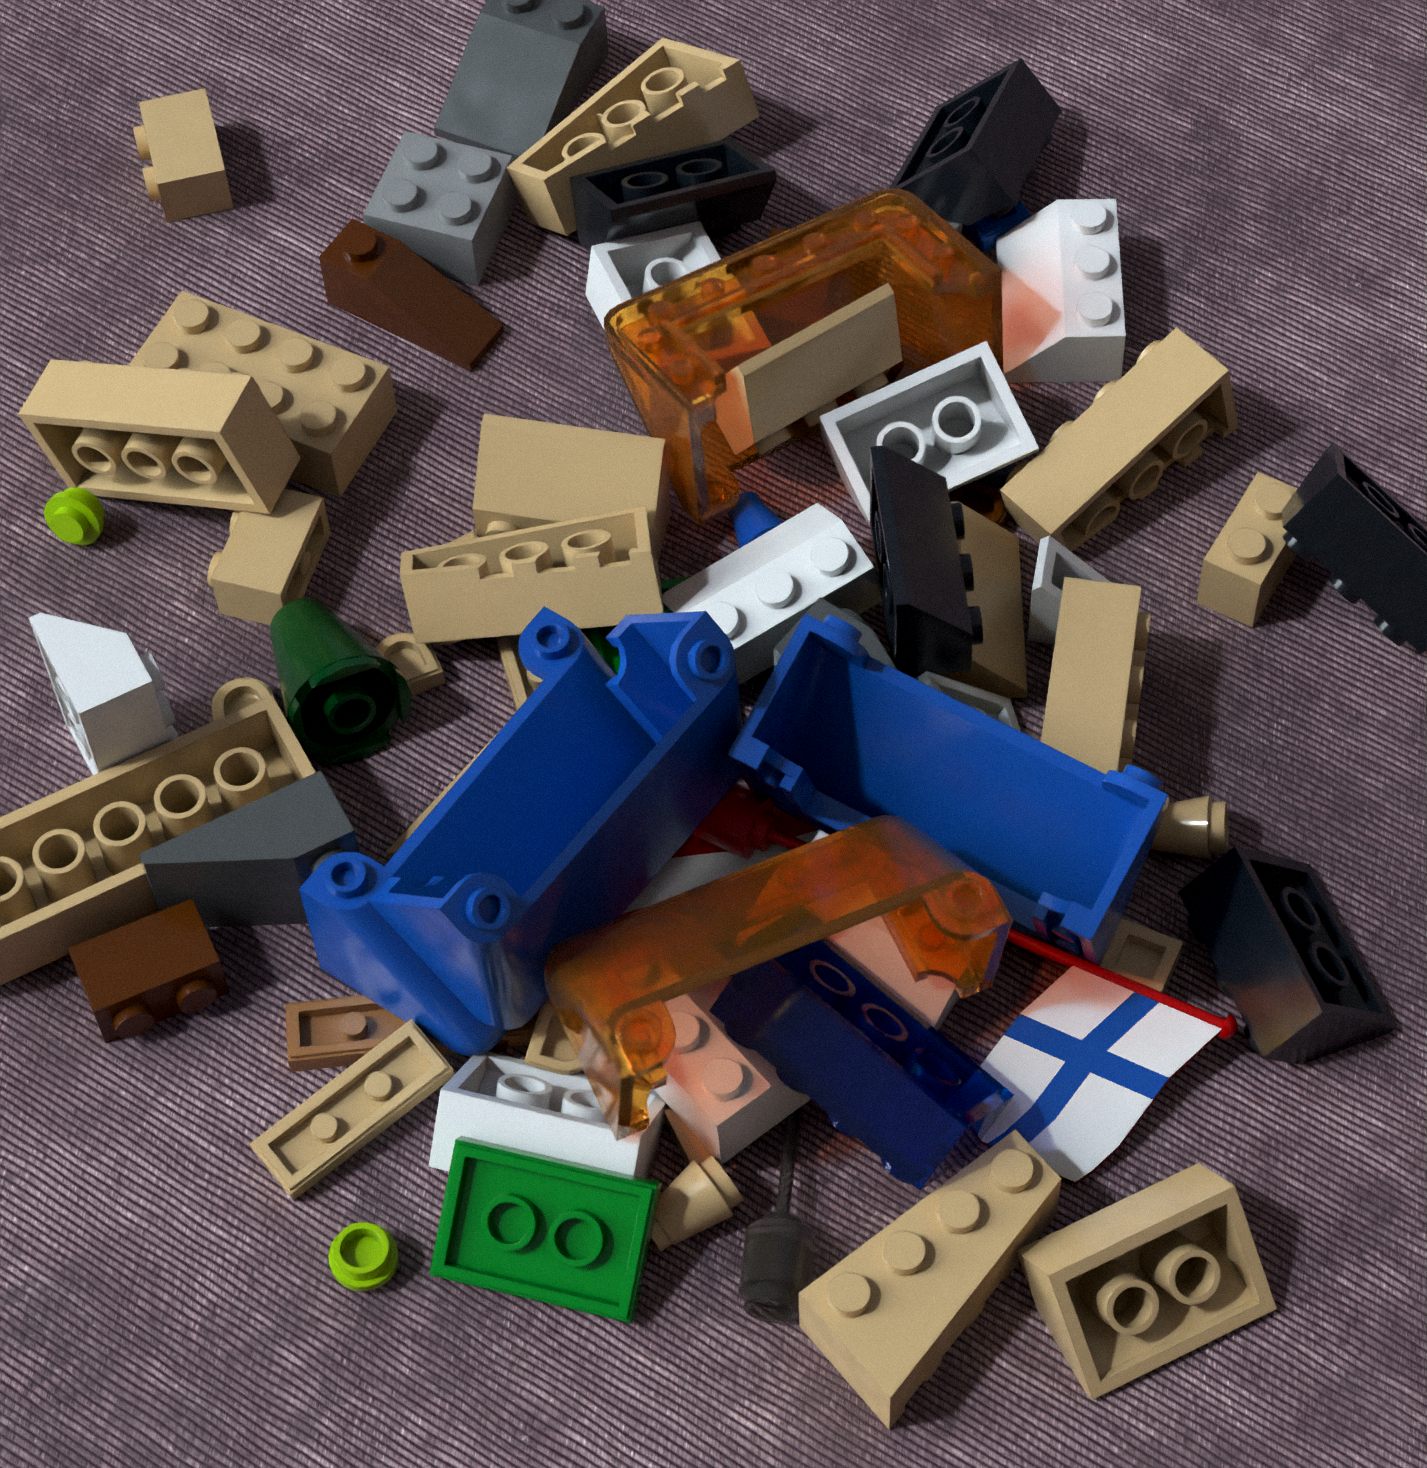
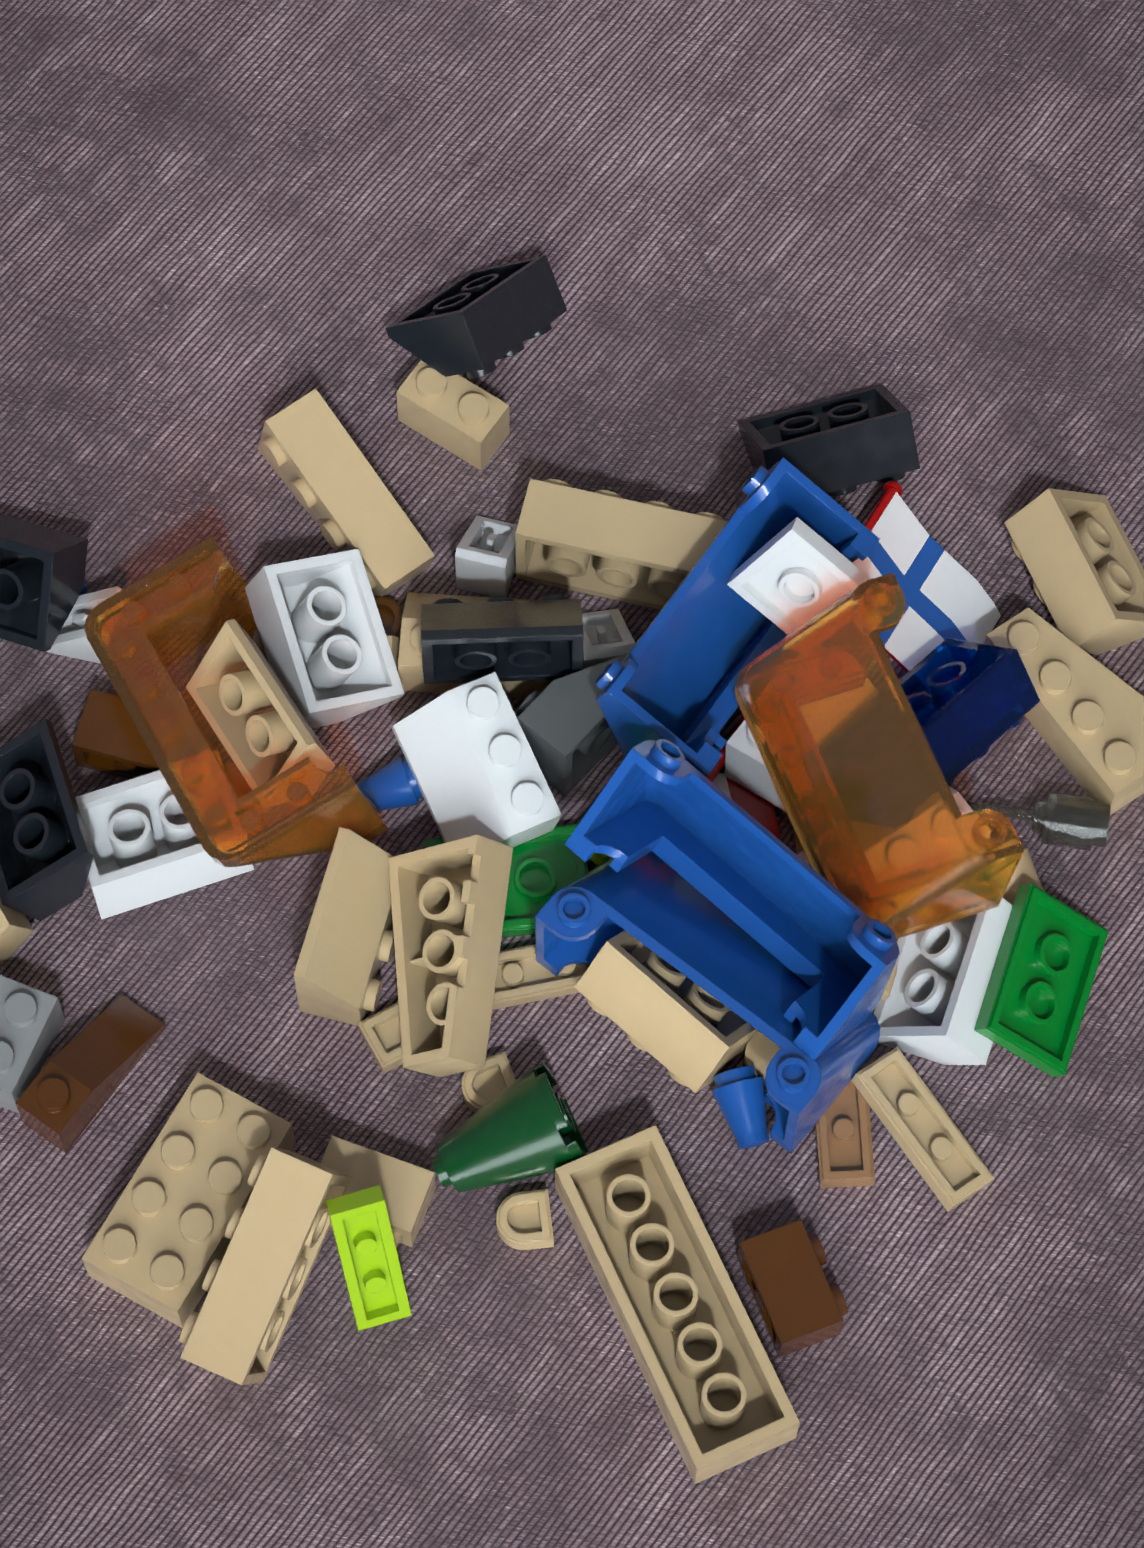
camera: 90 degrees left, 10 degrees up
white slope [29,613,179,775] -> none
lime plate [44,487,105,545] -> none
dark grey slope [139,771,360,927] -> none
lime plate [328,1222,399,1291] -> none
white slope [996,199,1126,383] -> none
tan cone [1150,795,1229,860] -> none
none -> lime plate [325,1185,412,1331]
none -> white plate [727,517,877,650]

